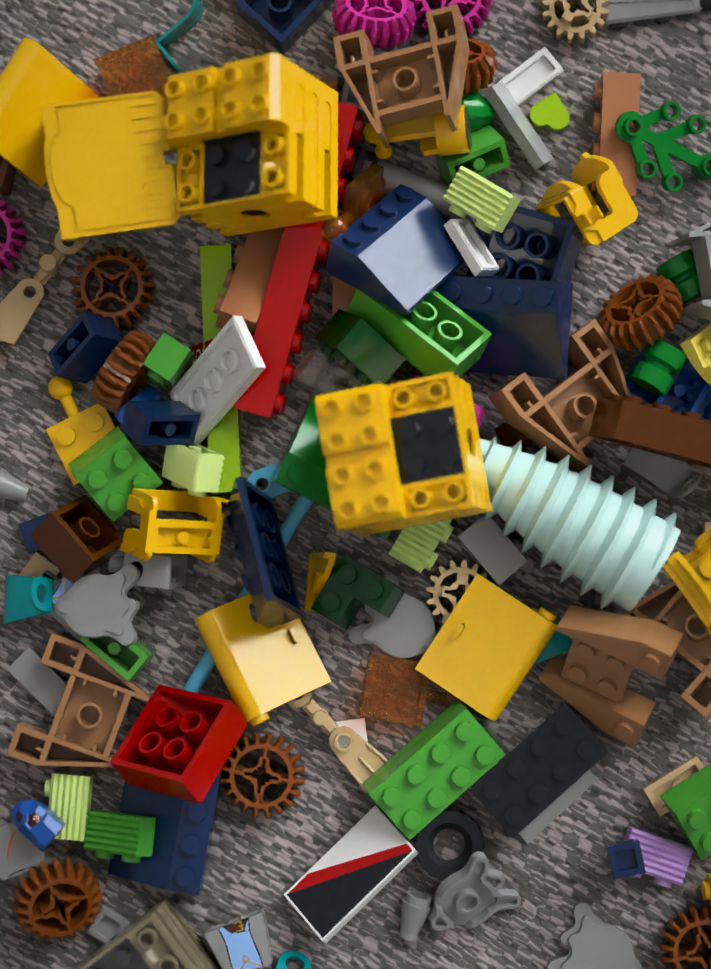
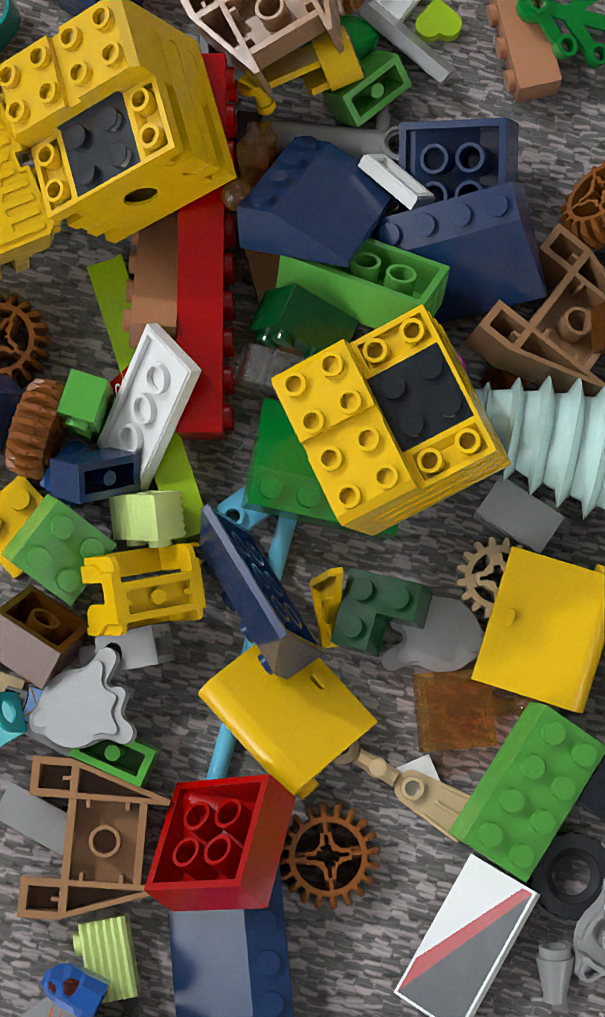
camera: 15 degrees left, 5 degrees down
bright green brick [83,810,156,863] -> none
yellowish green brick [388,519,455,574] -> none
yellowish green brick [443,166,521,234] -> none
yellow animal [534,152,638,246] -> none

